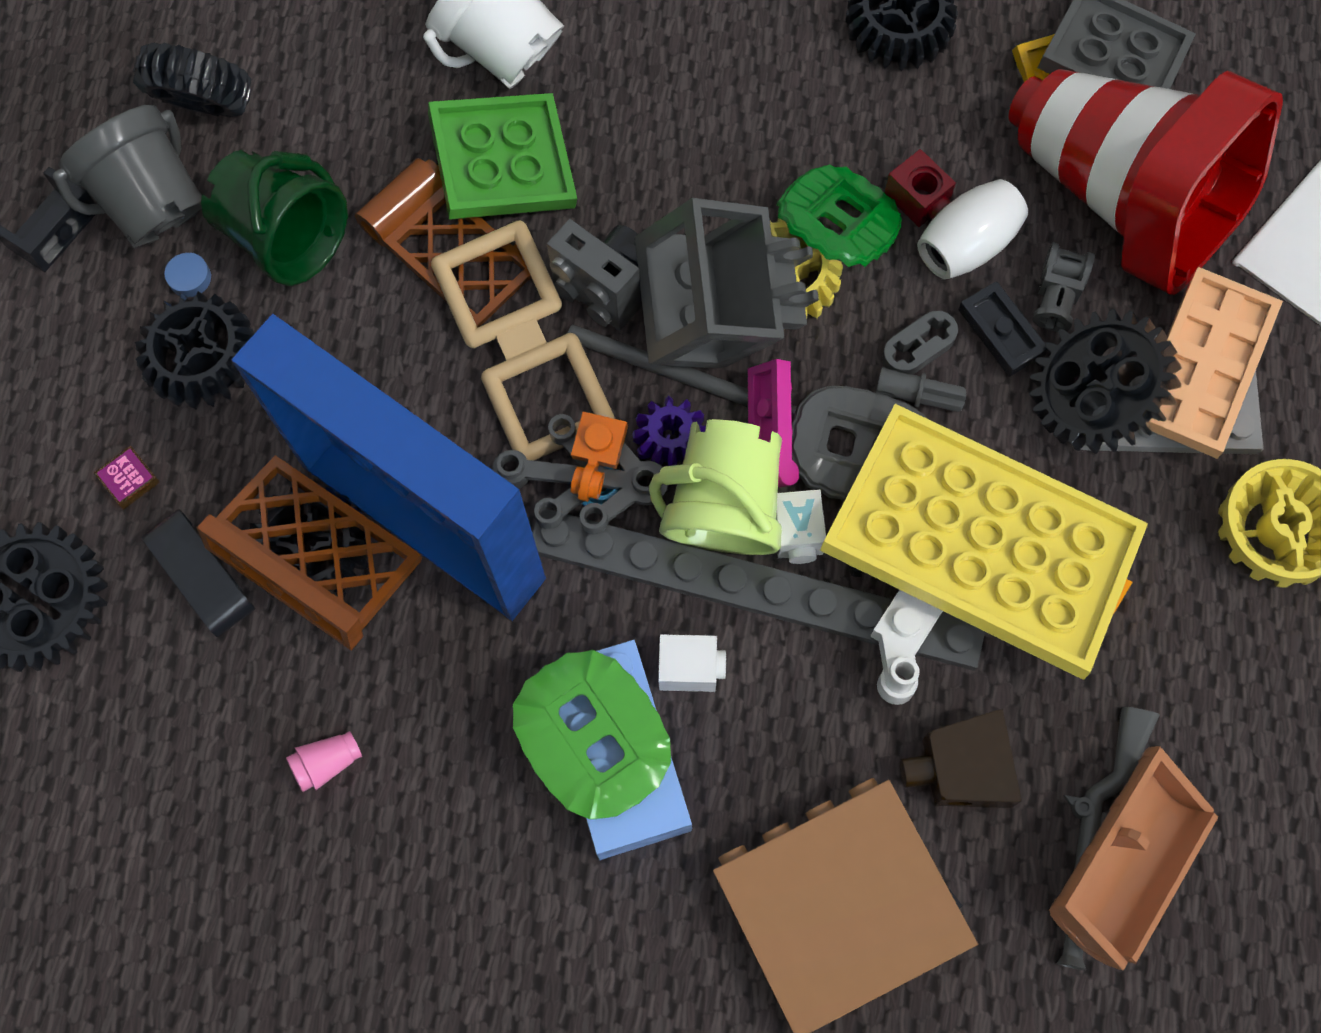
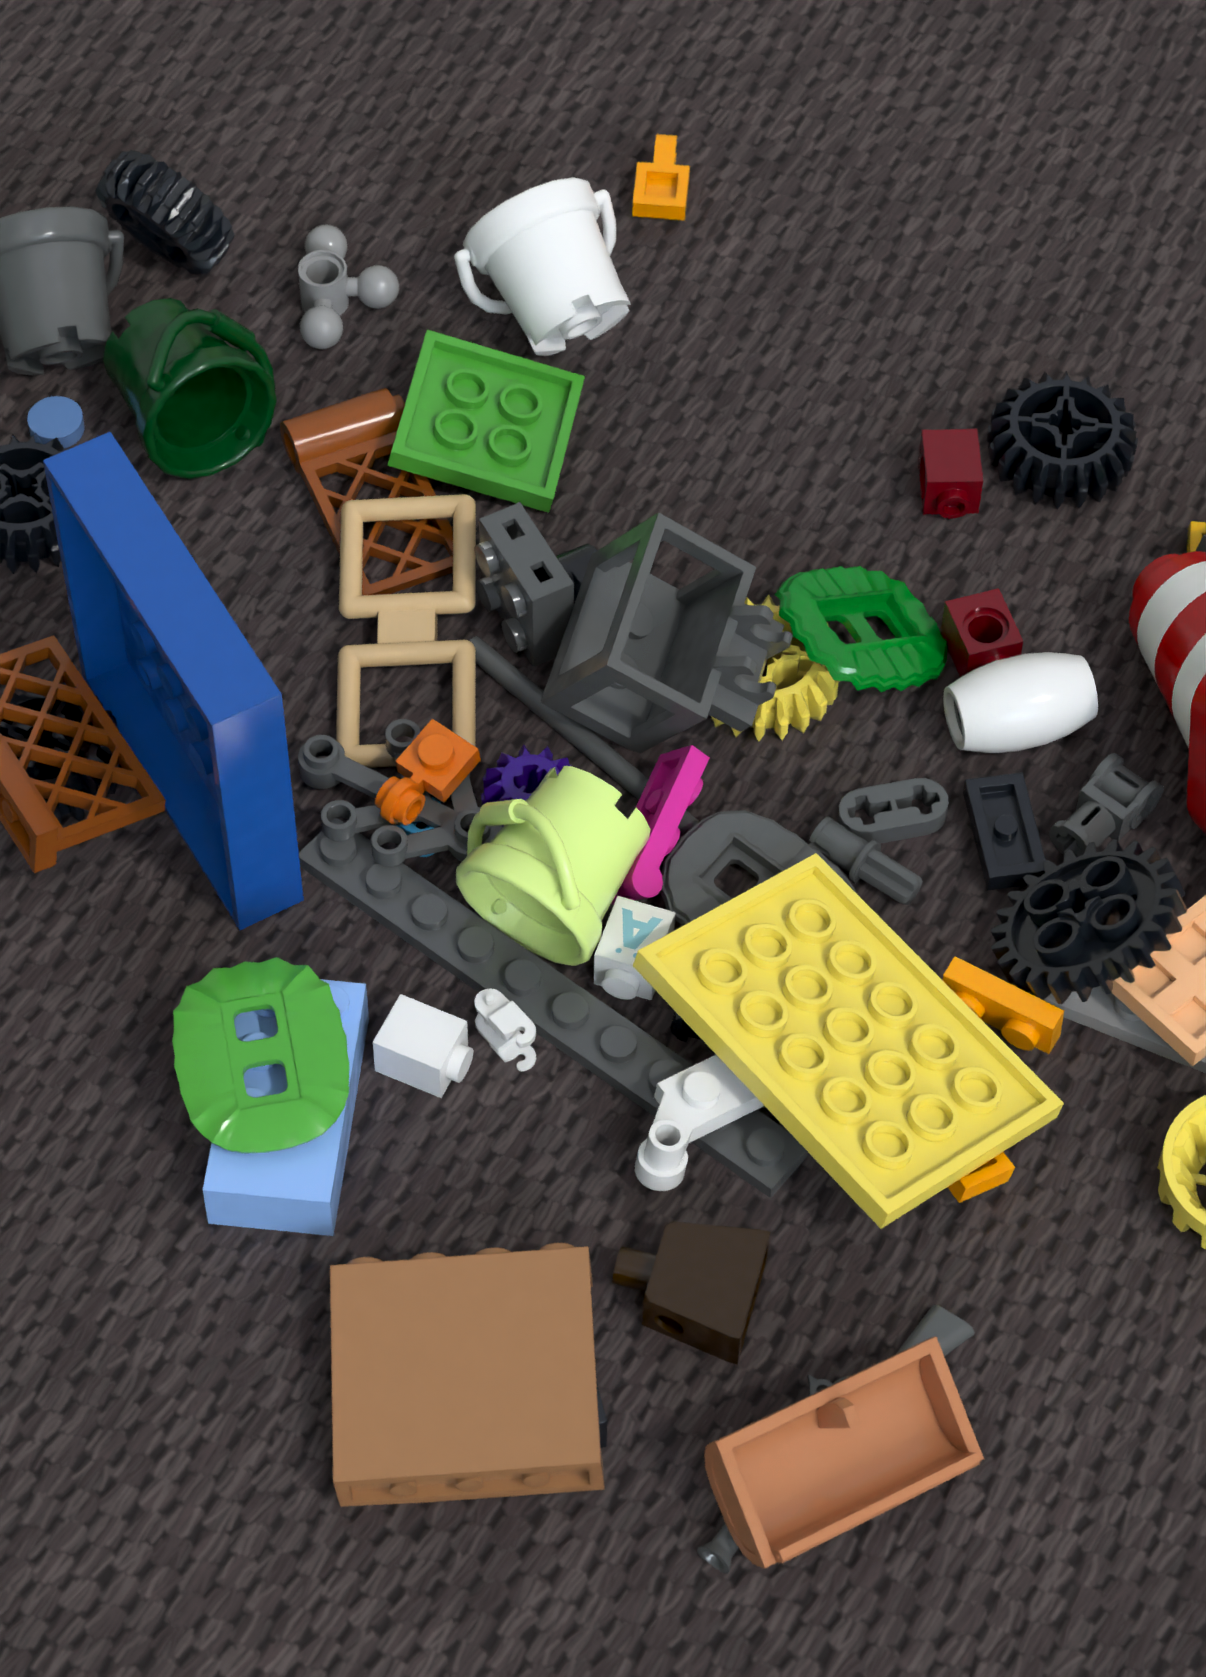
camera: 20 degrees right, 15 degrees down
none -> light grey piece [298,225,399,349]
none -> white piece [474,988,536,1072]
none -> dark red brick [918,429,983,518]
none -> light orange plate [943,956,1064,1054]

